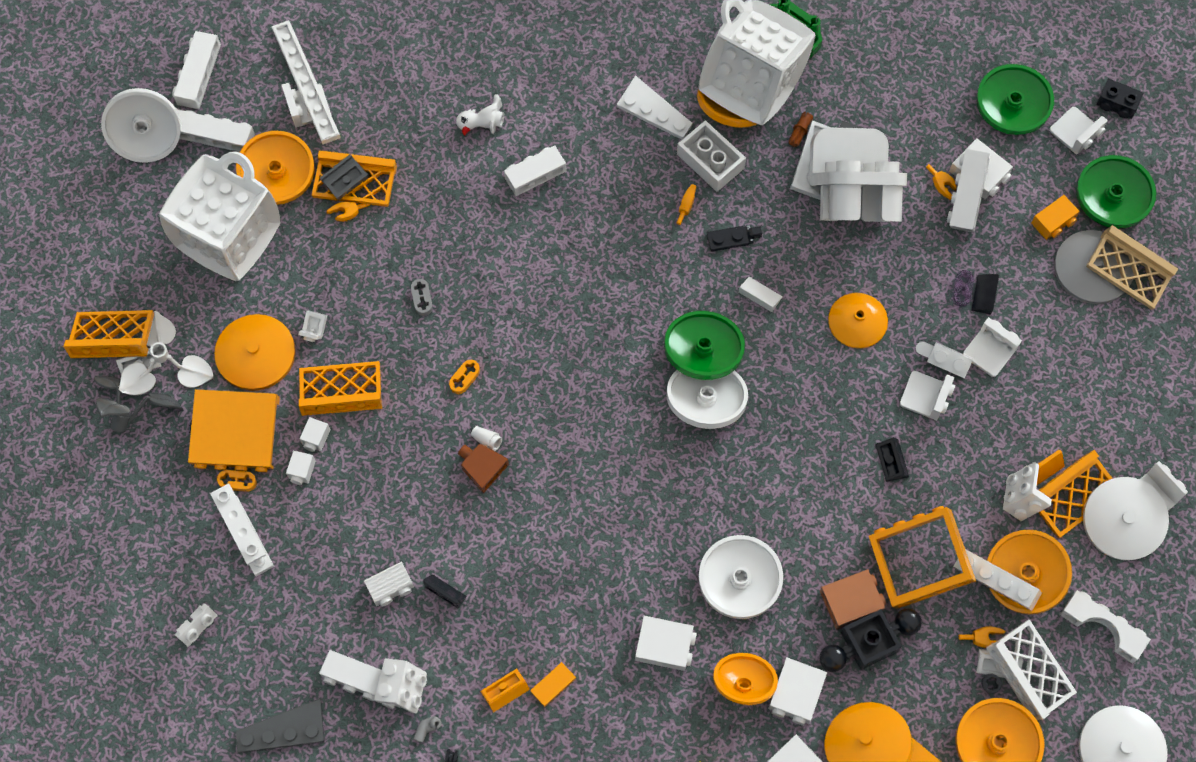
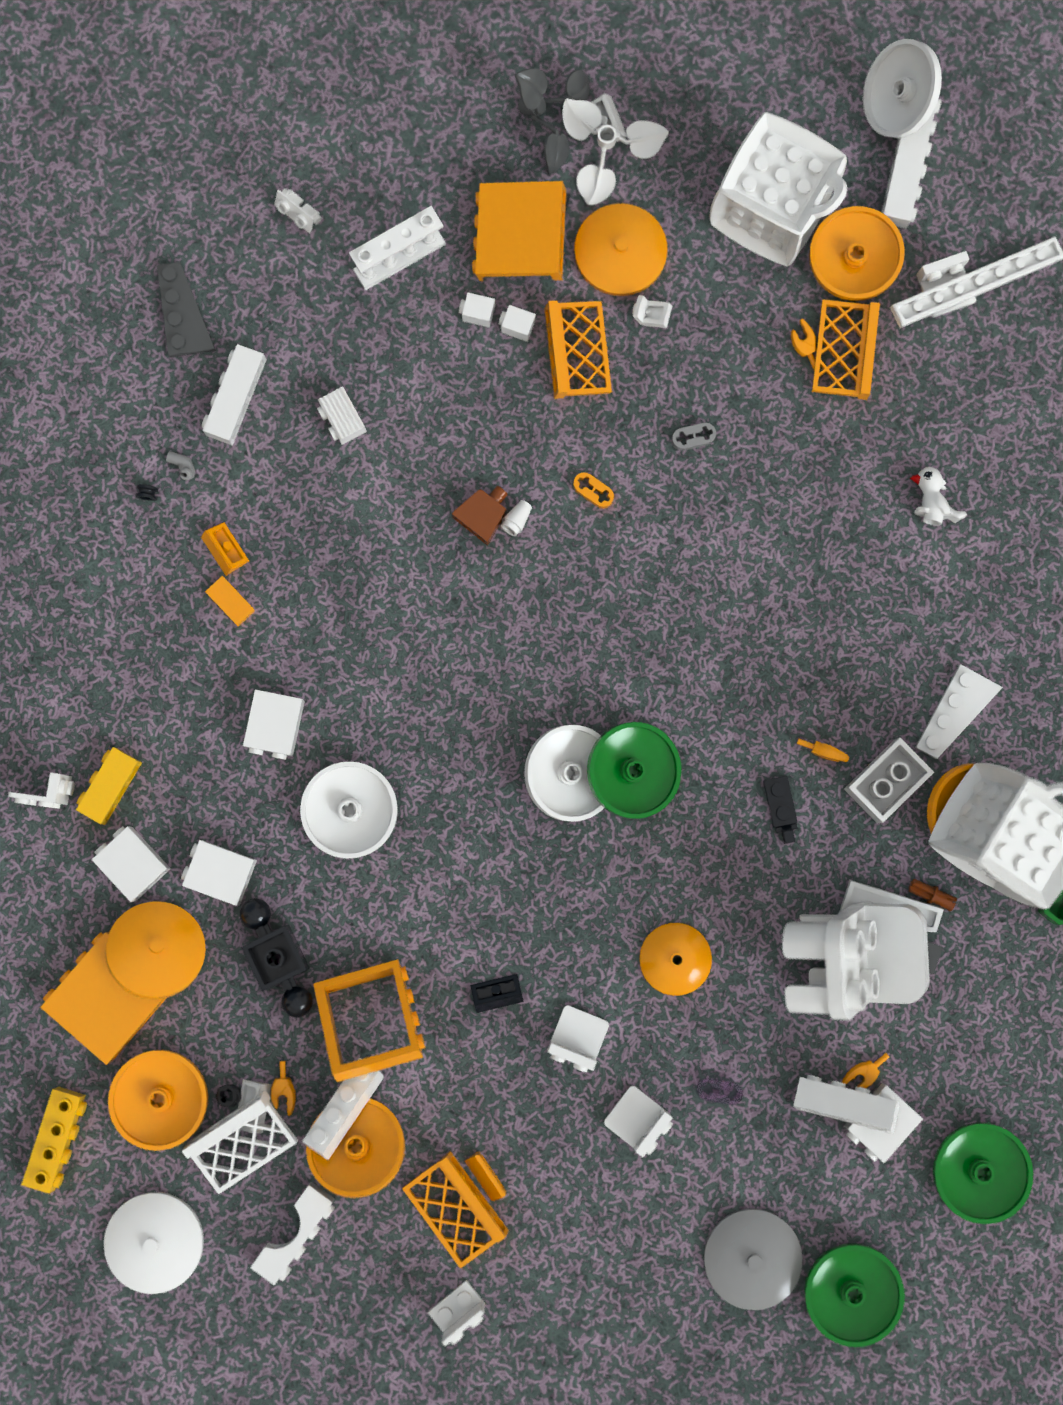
camera: 85 degrees right, 15 degrees up
light orange fence [63,310,154,358] -> none
white brick [172,31,221,109] -> none
light orange beam [217,470,257,492] -> none
dark grey plate [320,154,369,201] -> none
white bracket [374,658,427,713] -> none
black slope [423,575,466,608] -> none
white brick [504,145,566,196] -> none
light orange dish [713,653,778,705] -> none
white slope [739,277,782,312] -> none
nougat brick [820,569,886,630] -> none
white brick [916,342,973,378] -> none
black slope [971,274,999,315] -> none
white bracket [1003,462,1052,521] -> none
light orange brick [1031,195,1080,240] -> none
white bracket [1049,107,1108,155] -> none
white dish [1083,477,1169,560] -> none
tan fence [1086,225,1178,310] -> none
black brick [1096,78,1144,119] -> none

